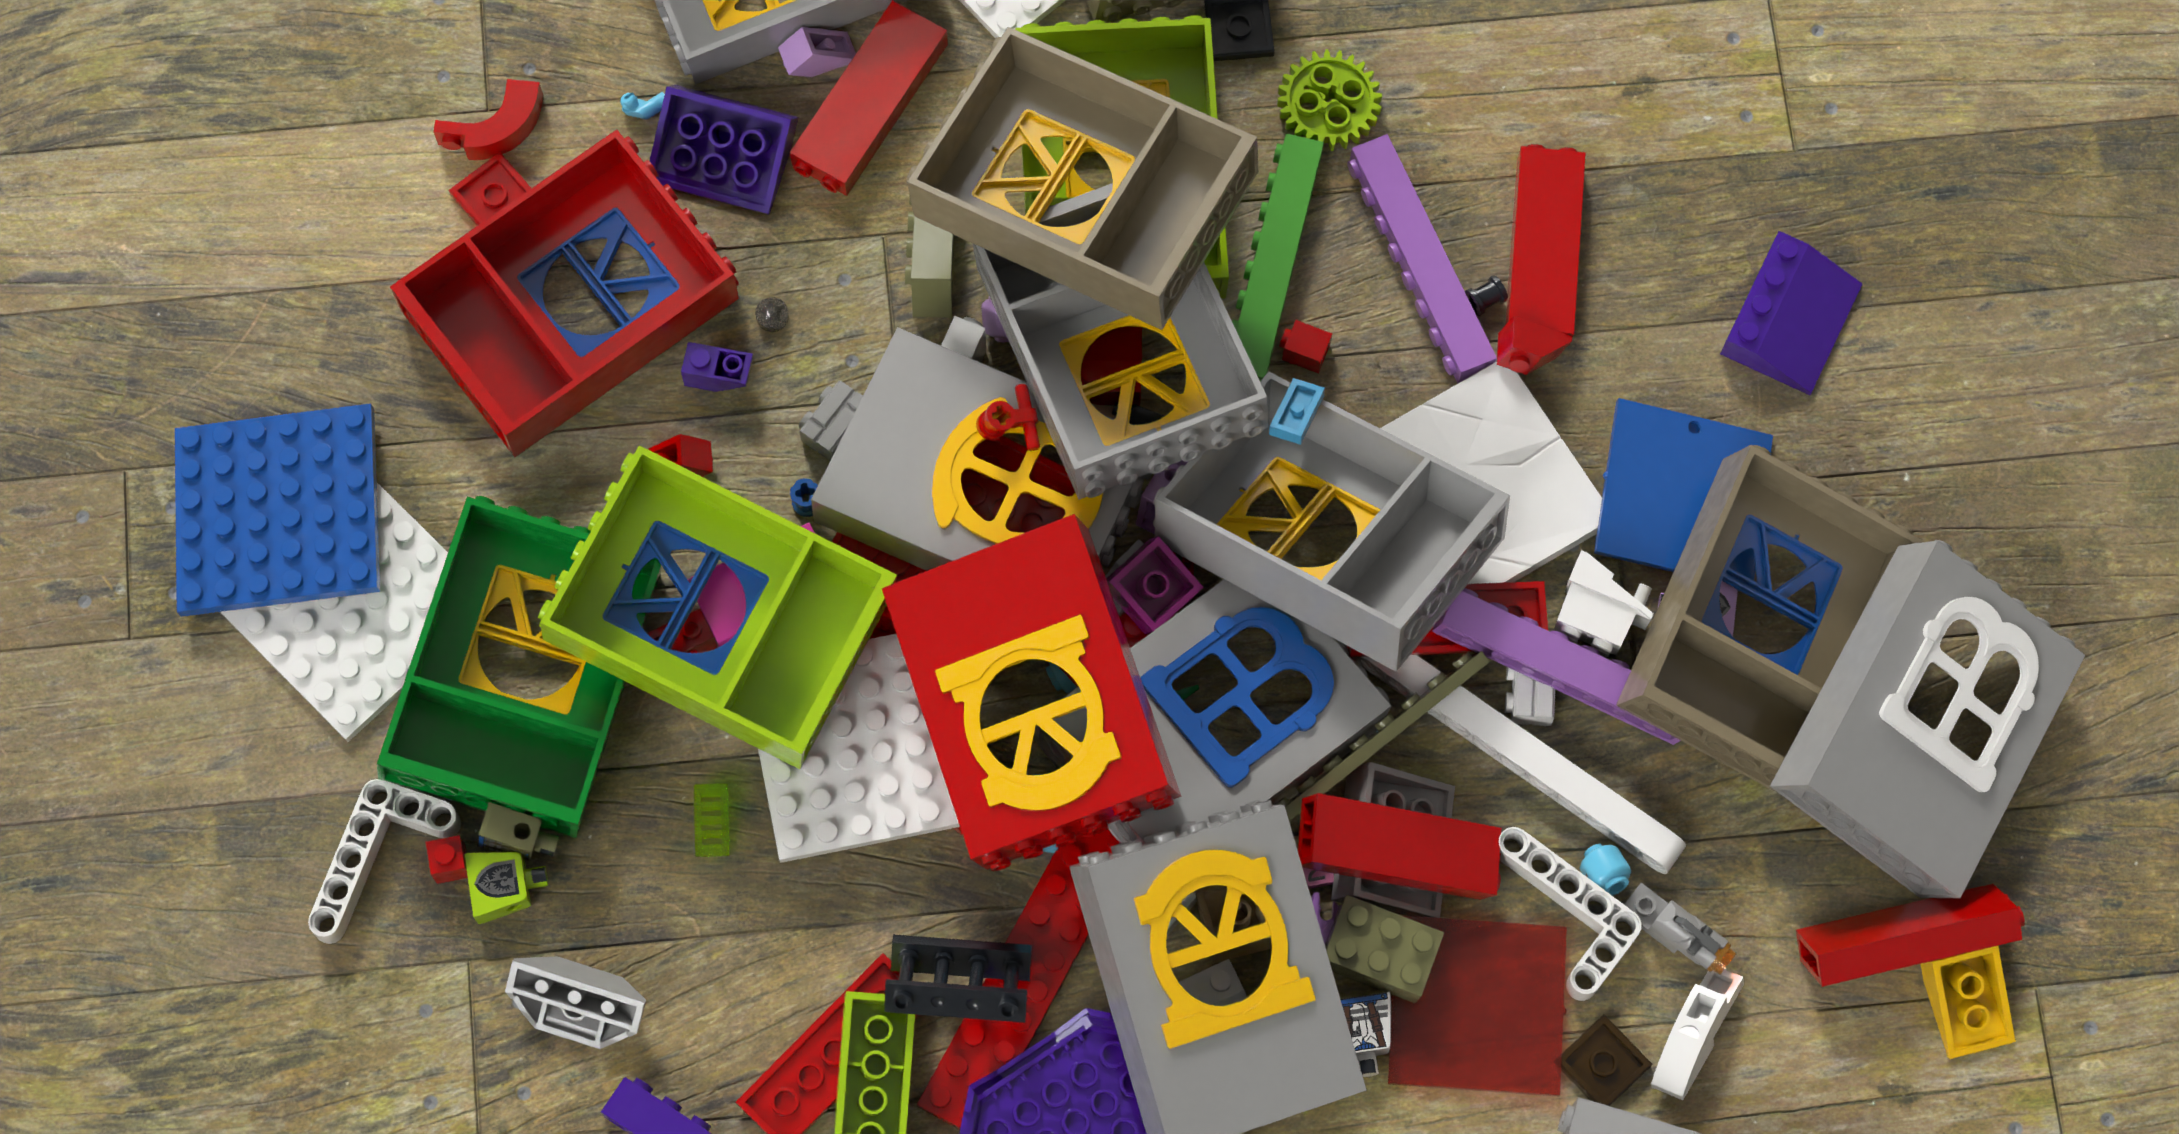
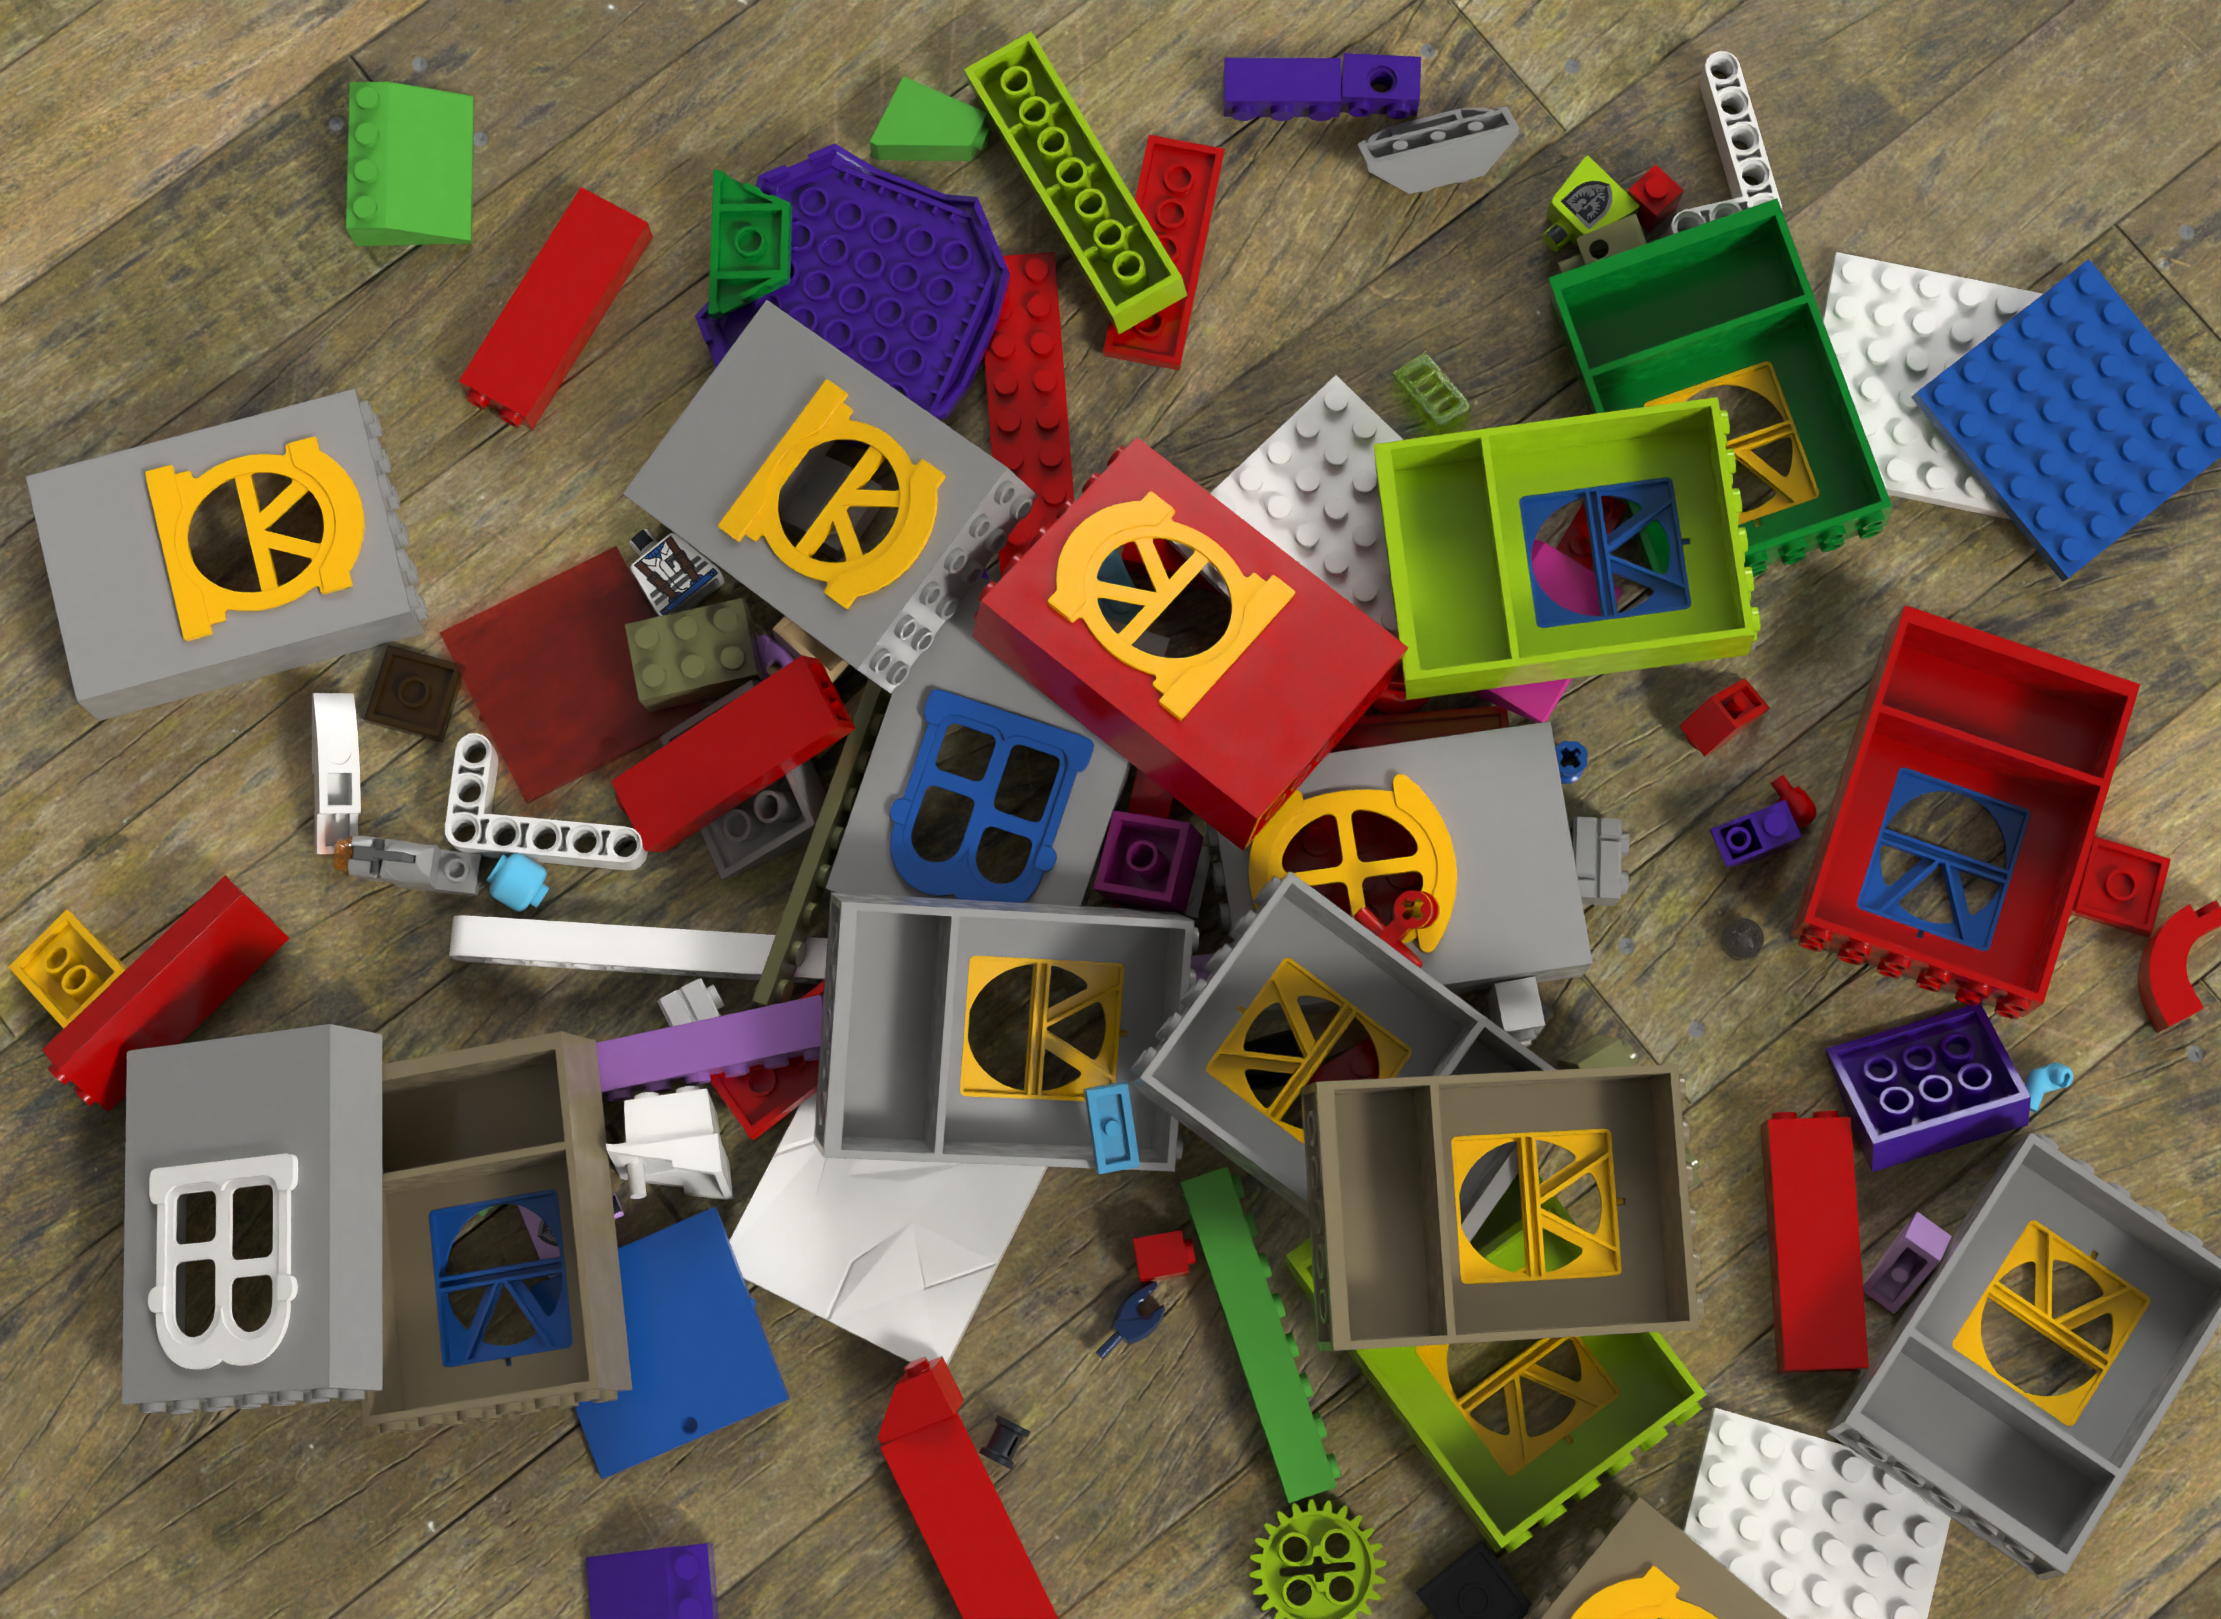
camera: 150 degrees right, 5 degrees up
black fence [884,934,1032,1023] -> none
medium lavender brick [1347,134,1497,384] -> none
none -> dark blue hand [1096,1281,1165,1359]
none -> dark purple brick [1340,53,1421,119]
none -> red cylinder [1770,774,1817,828]

